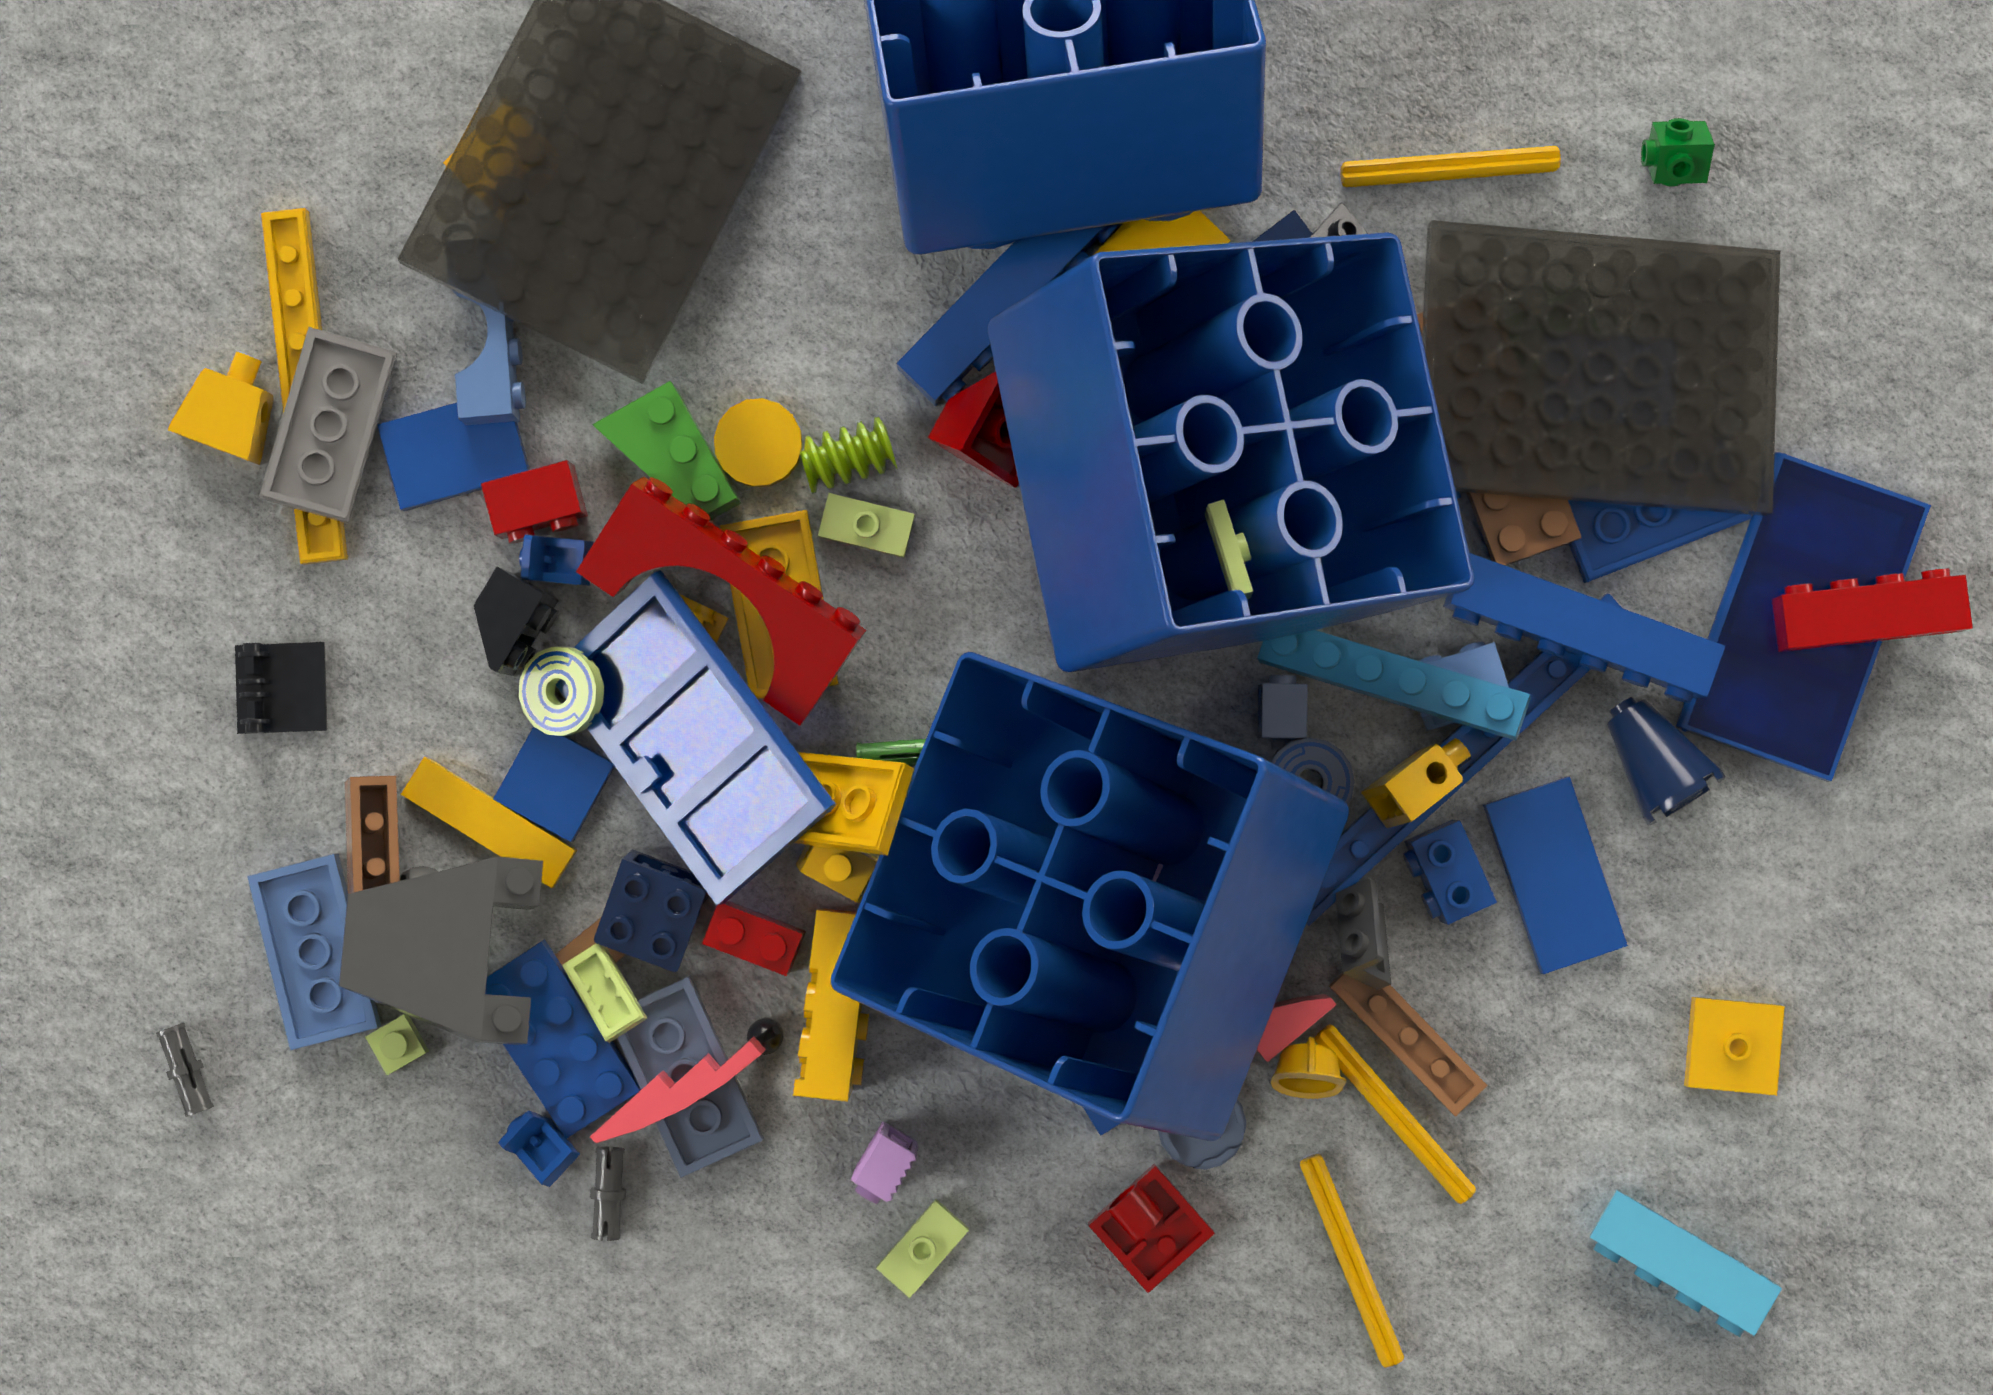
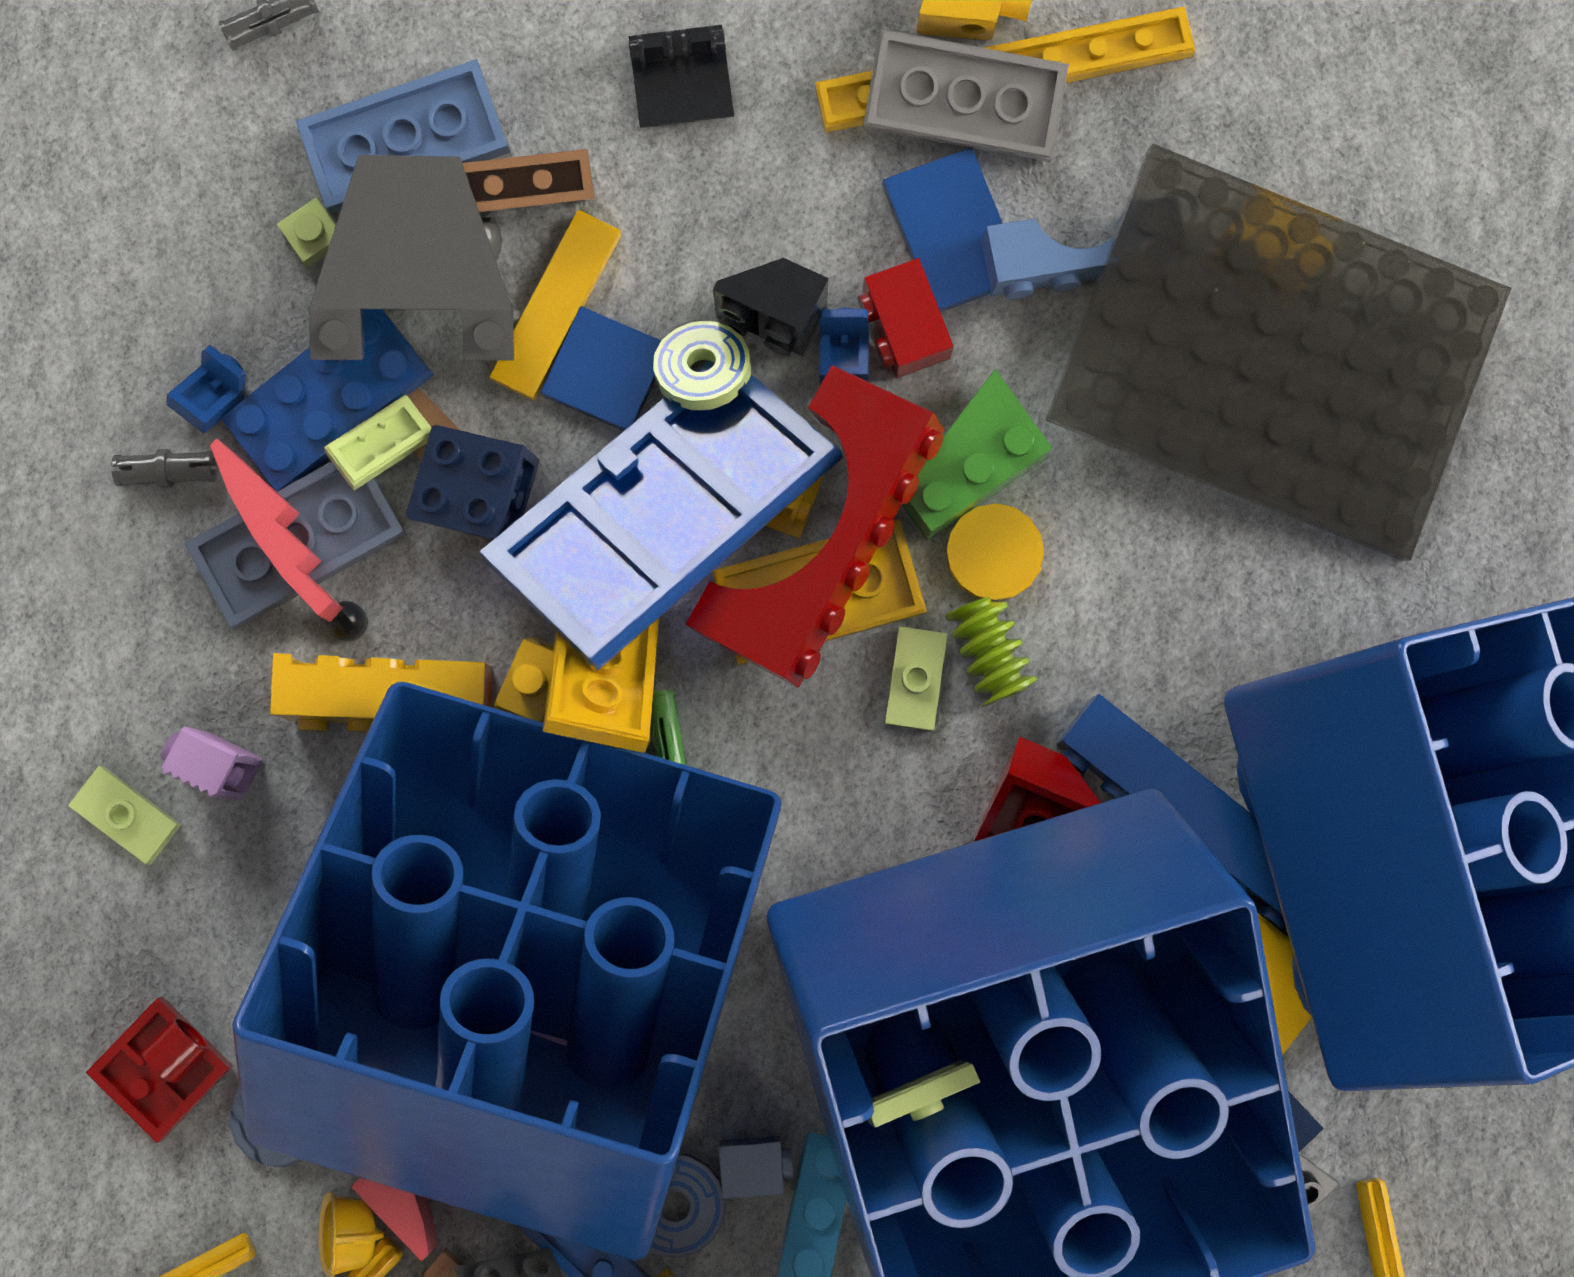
camera: 85 degrees right, 5 degrees down
red brick [702,901,806,976] -> none

